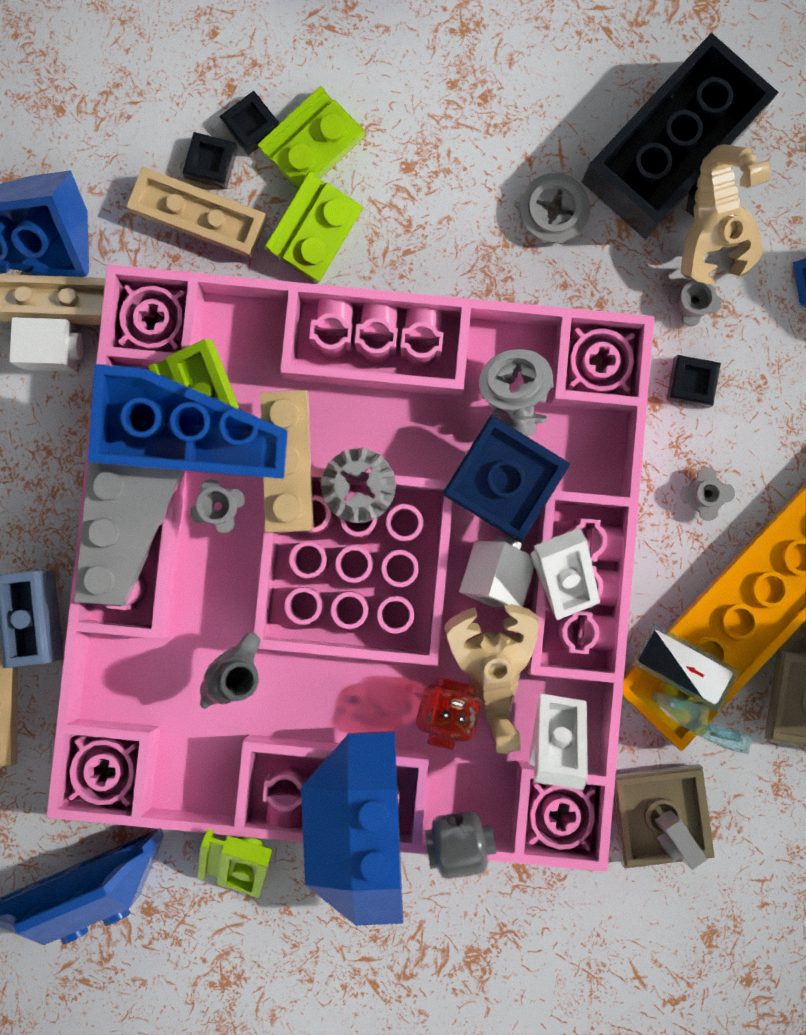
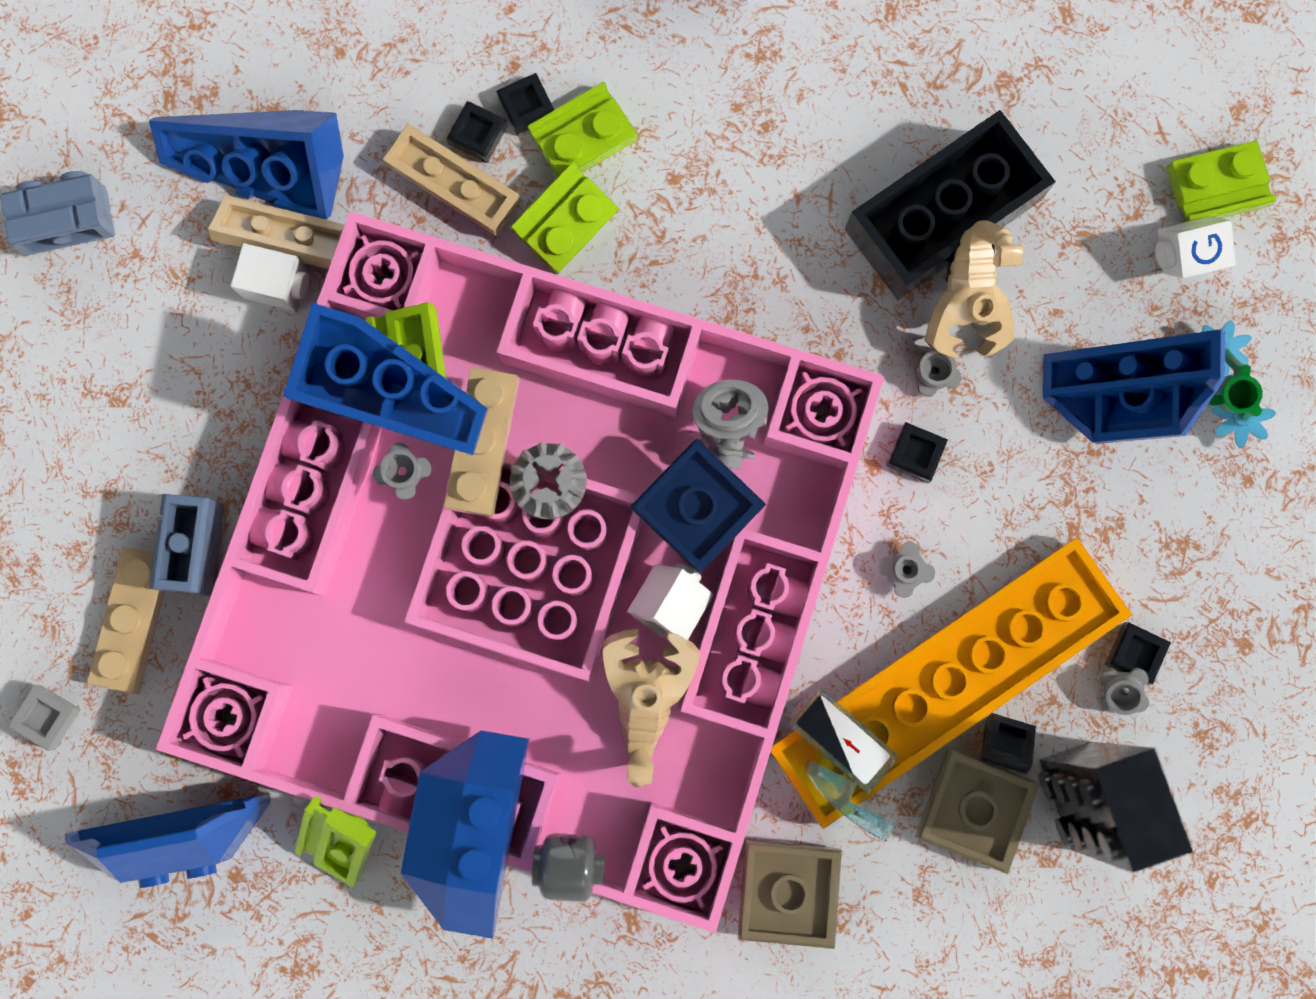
camera: 15 degrees right, 5 degrees down
light grey wing [74,462,185,606] -> none
dark grey animal [200,632,261,709] -> none
clear red head [416,677,481,750] -> none
light grey gear [520,173,590,244] -> none
white slope [529,693,588,790] -> none
white slope [531,528,600,620] -> none
light grey plate [655,810,708,870] -> none

